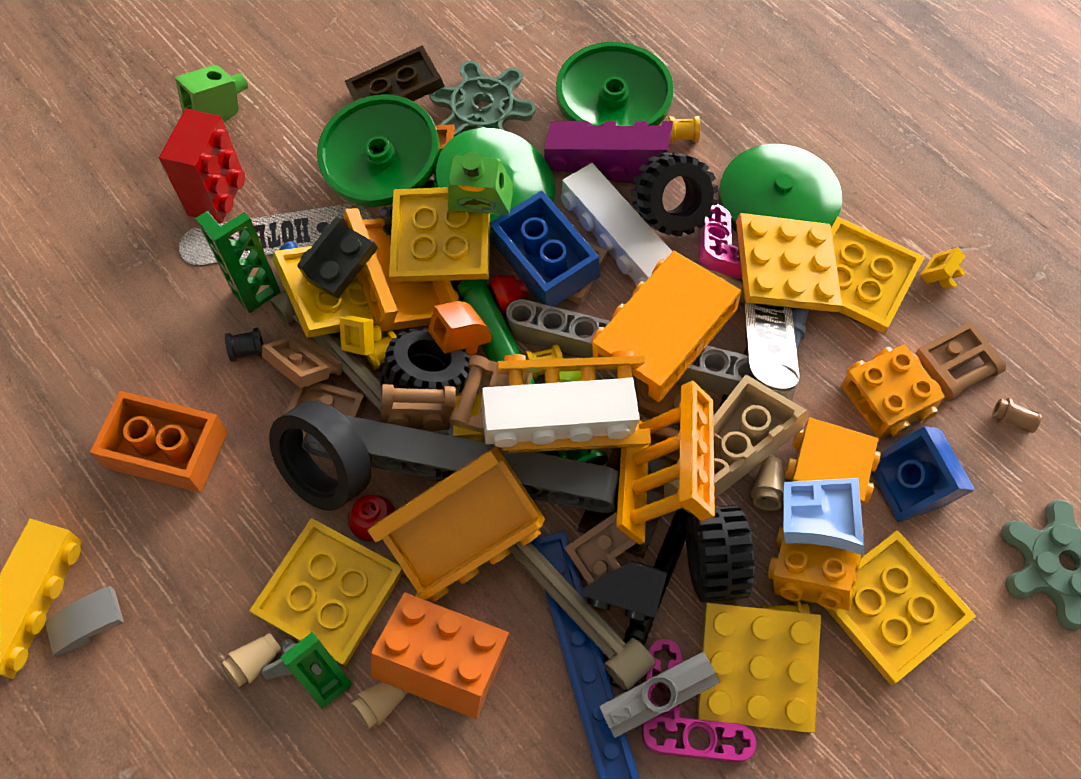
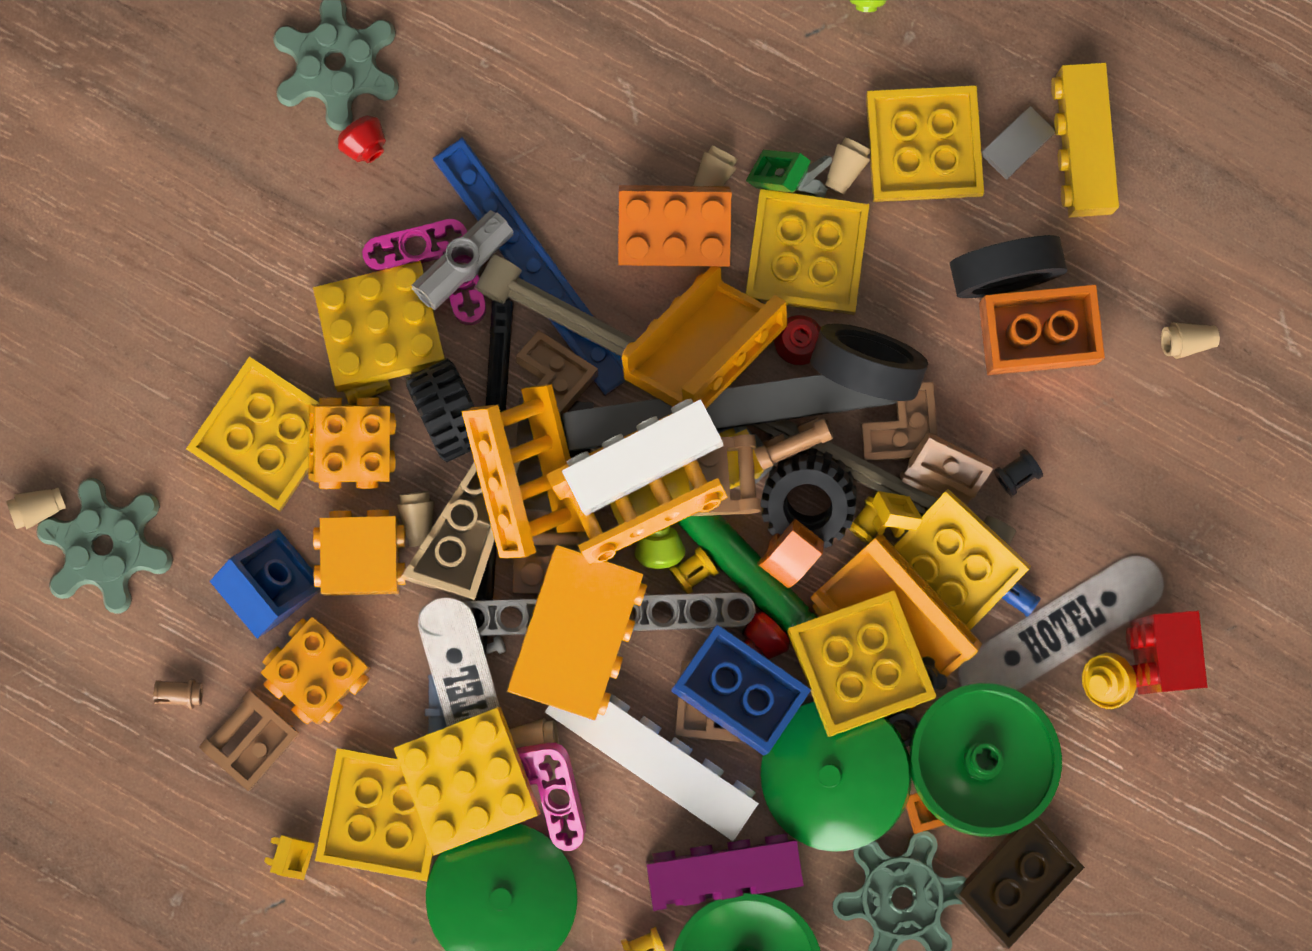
camera: 150 degrees right, 20 degrees up
bright green torso [175,65,248,122] -> none
green fence [195,211,281,313] -> none
pearl dark grey bracket [297,216,378,299] -> none
bright green torso [448,152,514,215] -> none
black slope [581,560,668,621] -> none
black tyre [631,152,719,237] -> none
light blue plate [784,478,865,554] -> none
none -> yellow plate [866,85,984,202]
none -> black tyre [950,235,1067,298]
none -> yellow plate [1082,652,1137,709]
none -> tan cone [1161,322,1220,359]

